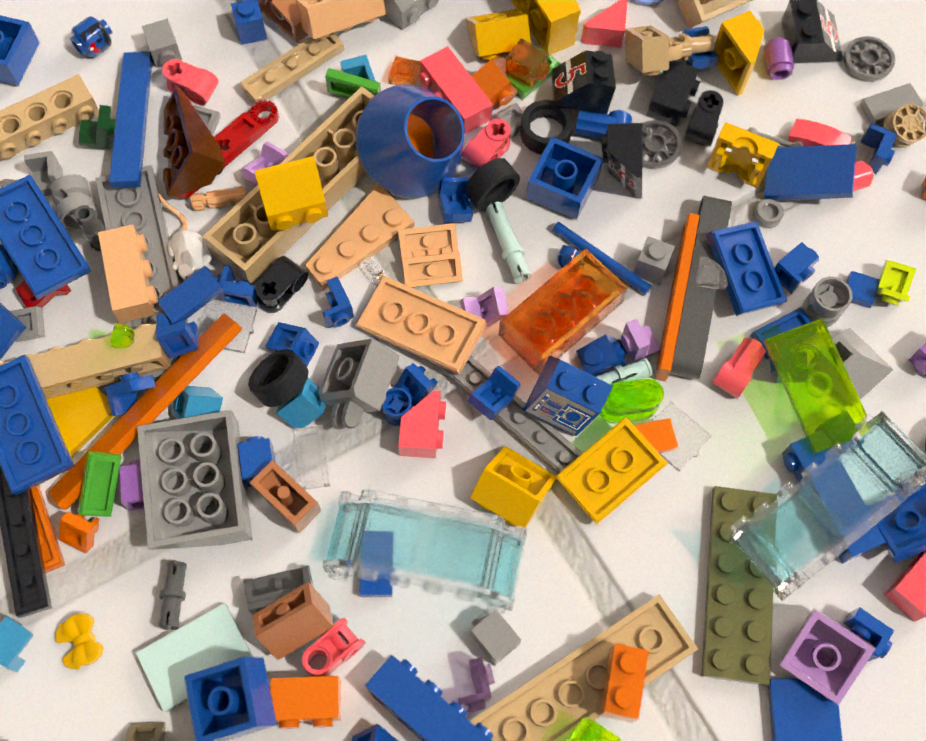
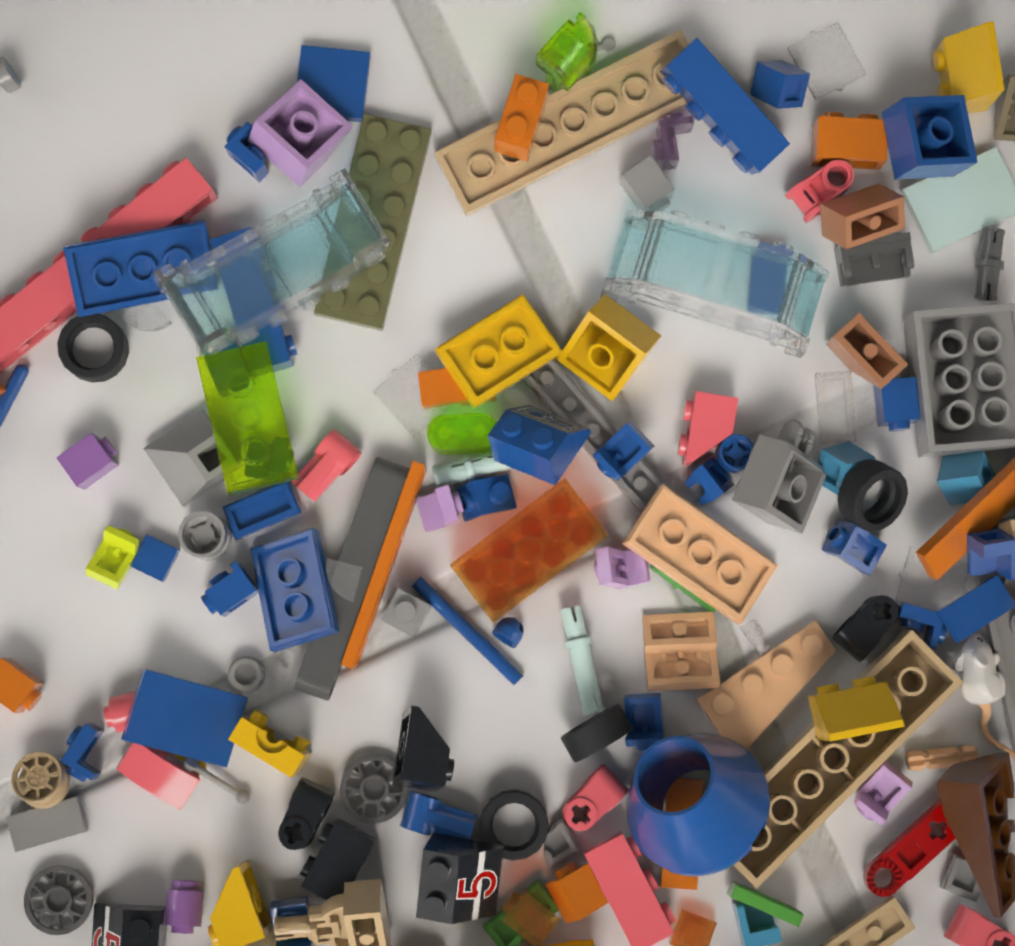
camera: 175 degrees left, 15 degrees up
blue bracket [322,276,354,328] -> none
blue brick [526,137,604,220] -> none

